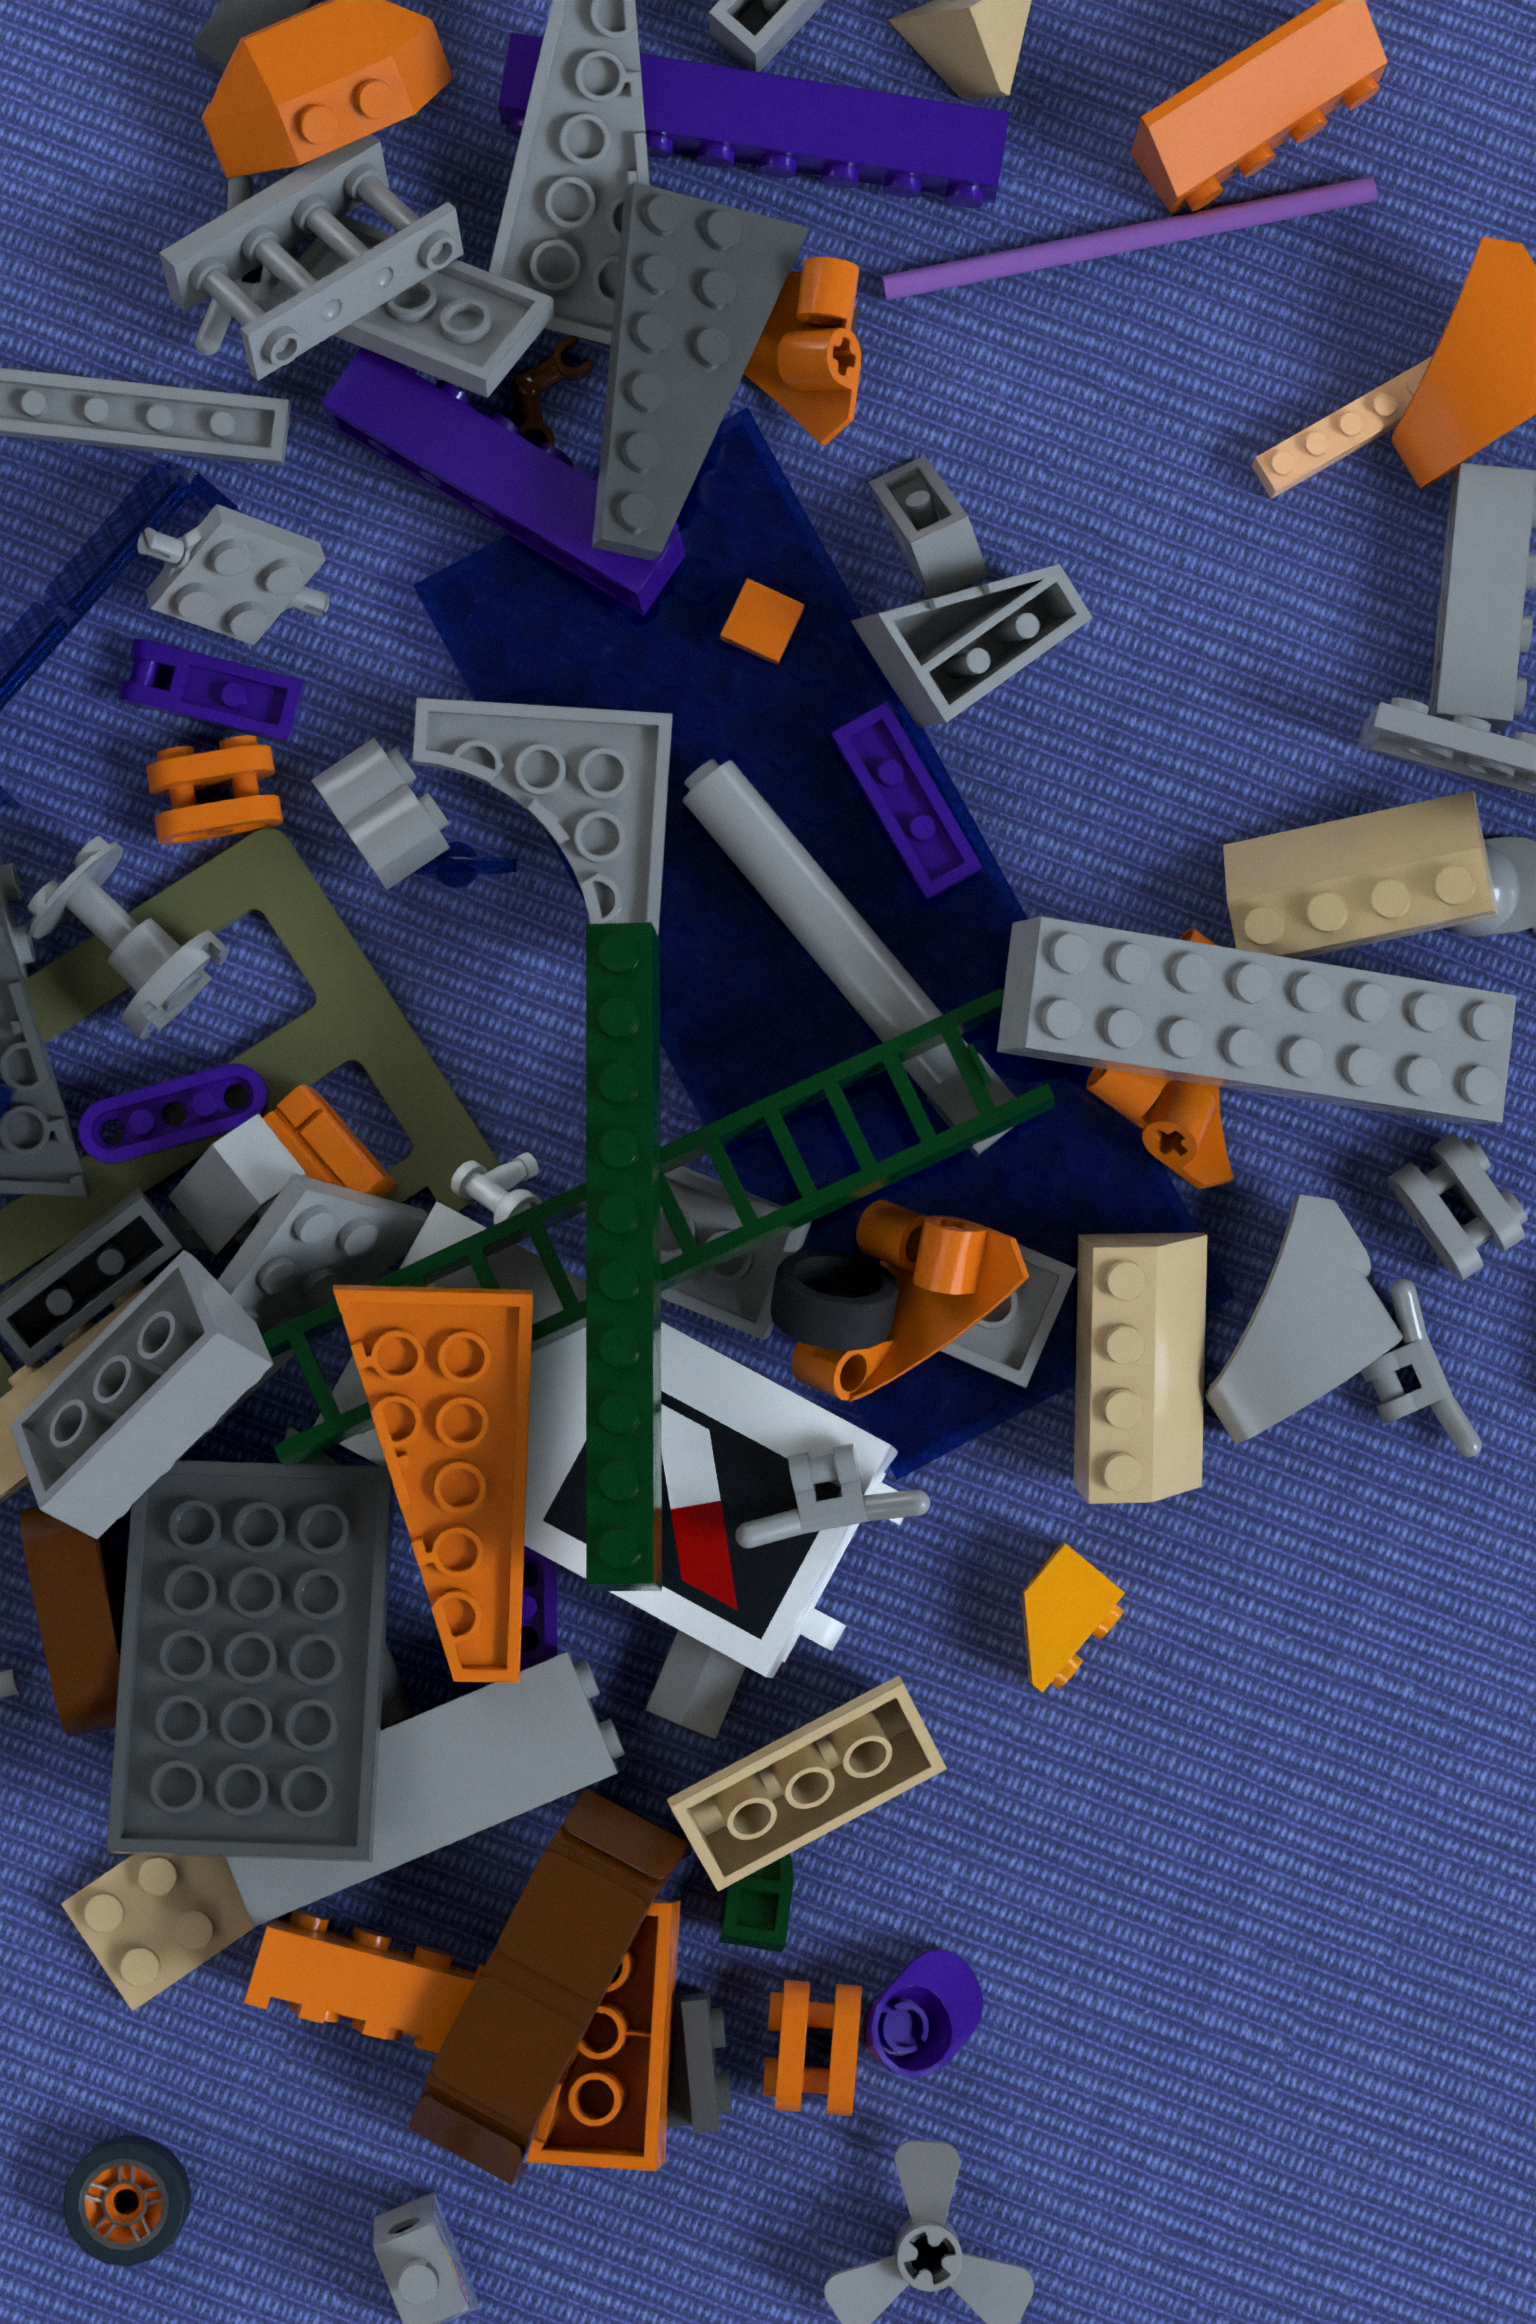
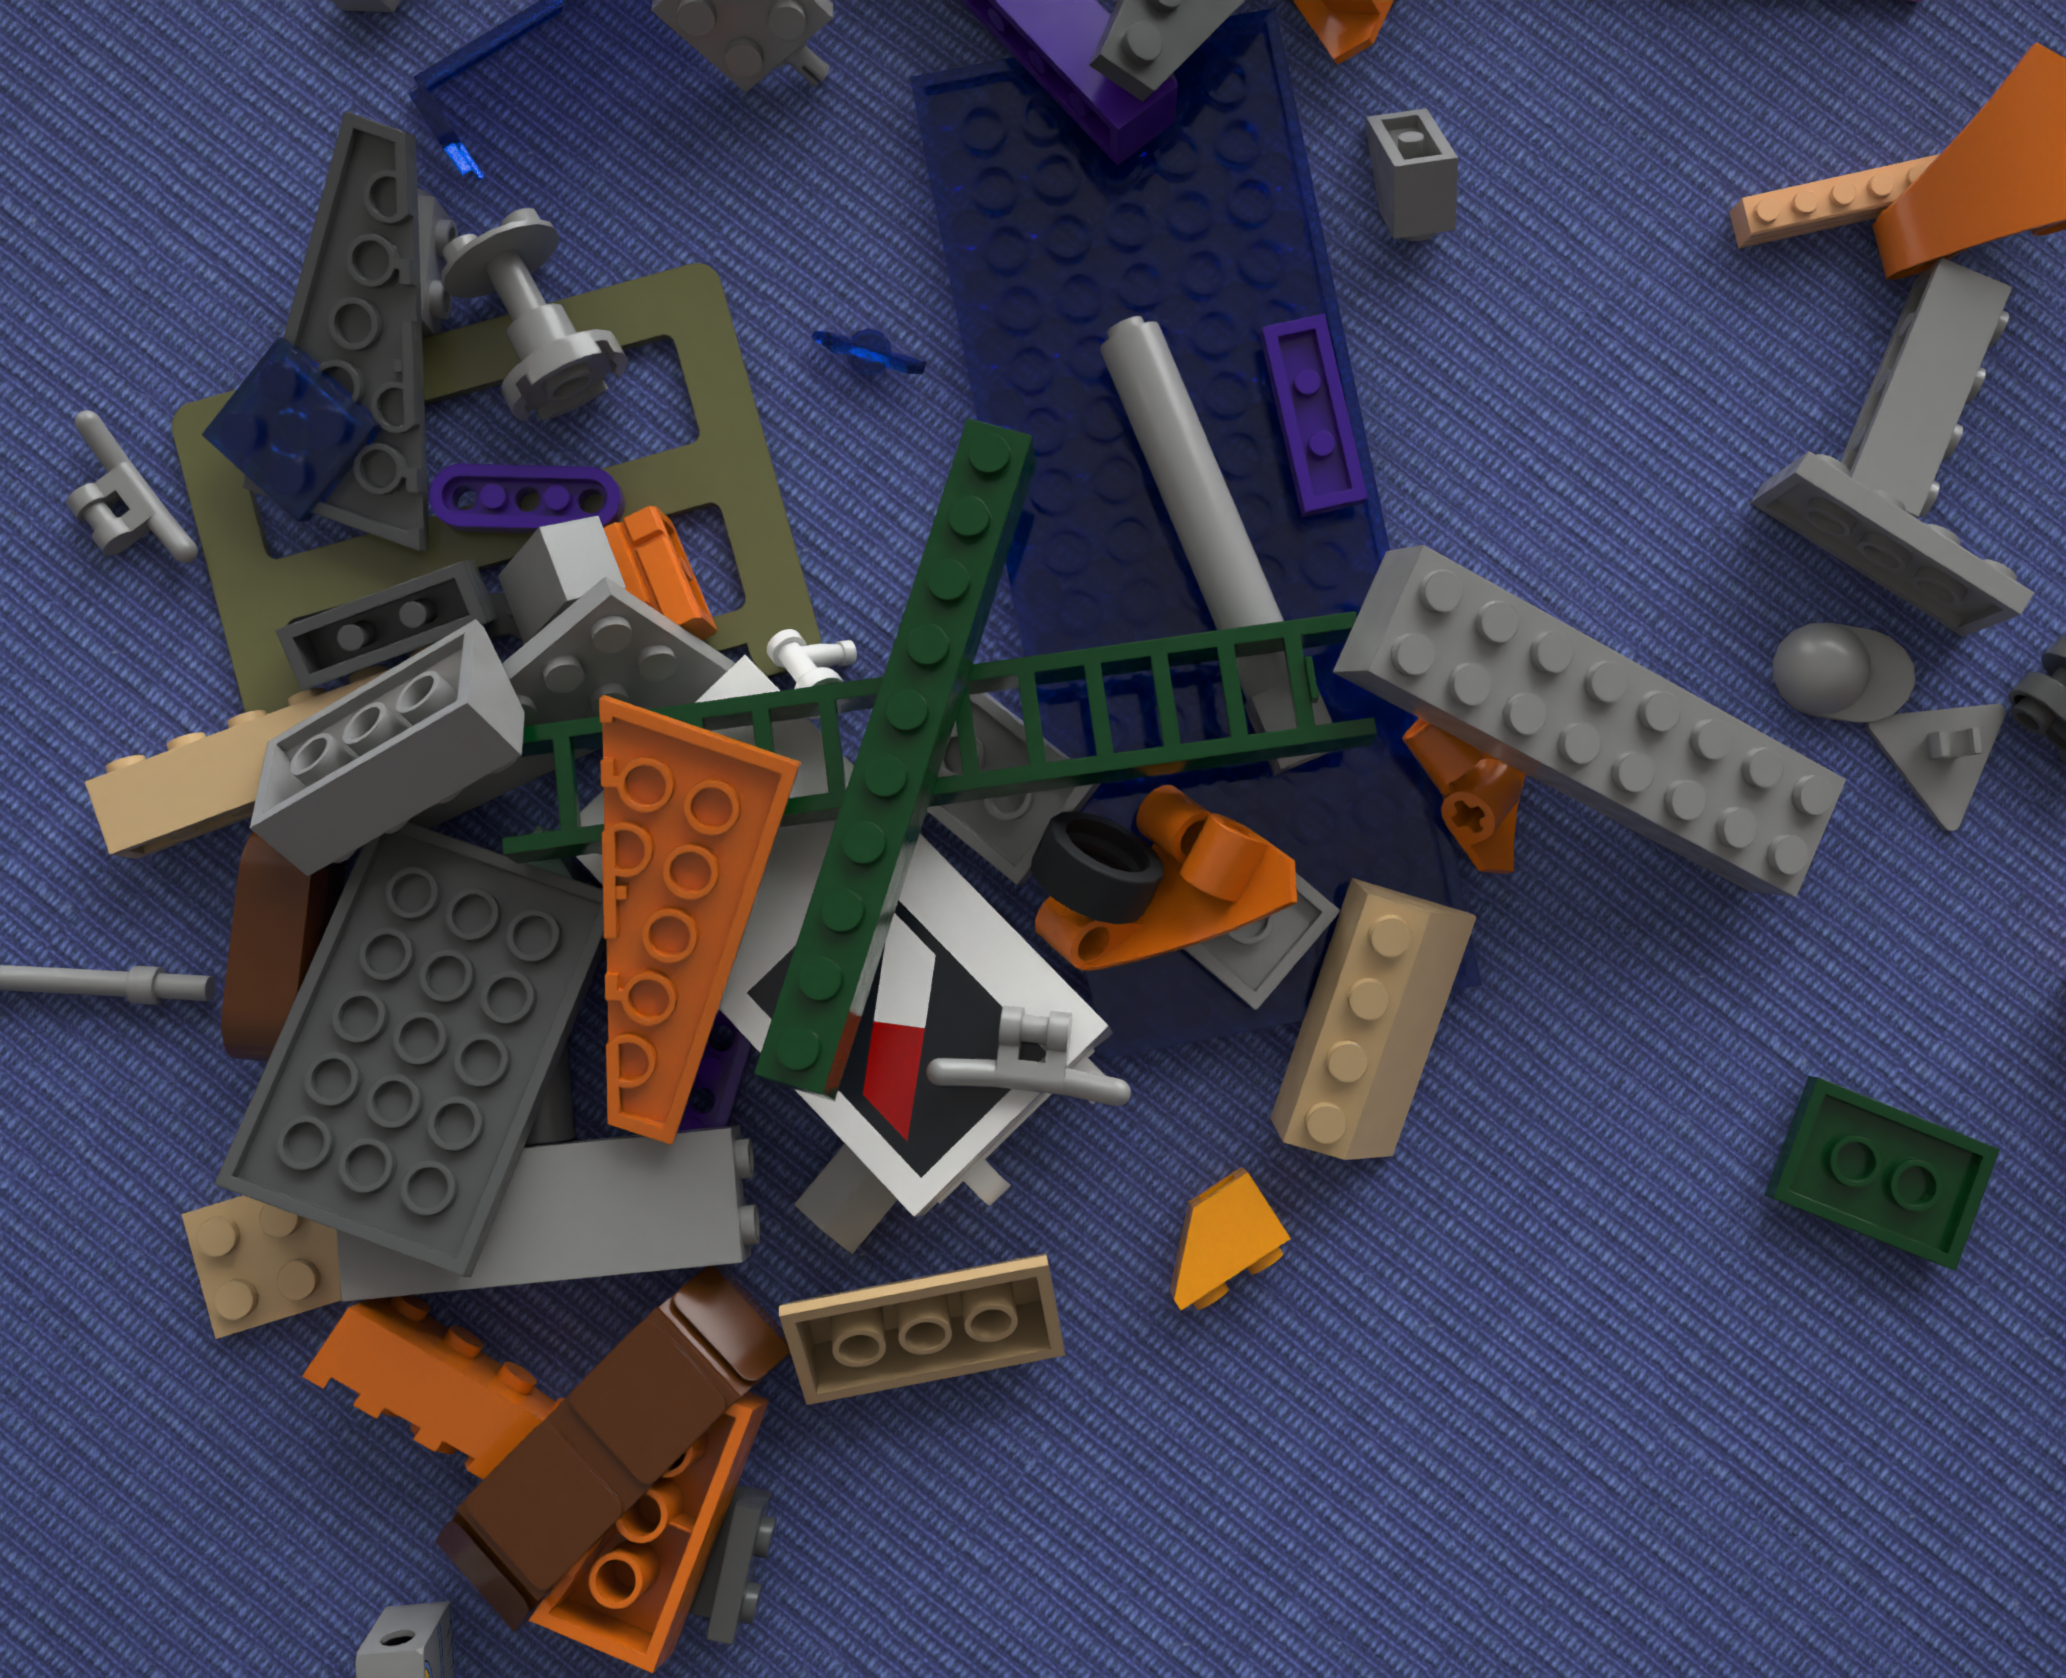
camera: 20 degrees right, 0 degrees up
wheel [63,2135,191,2266] -> none
dark purple plate [118,638,306,745] -> none
orange brick [146,735,284,845] -> none
light grey brick [311,738,450,890] -> none
light grey plate [412,698,673,937] -> none
dark green plate [718,1853,793,1952] -> none
orange tile [720,578,805,666] -> none
orange brick [762,1979,862,2117] -> none
light grey wedge [850,564,1093,728] -> none
dark purple cap [864,1949,983,2079] -> none
light grey panel [1204,1194,1403,1444] -> none
tan slope [1223,791,1499,959] -> none
light grey piece [1361,1278,1482,1457] -> none
light grey brick [1388,1133,1528,1282] -> none

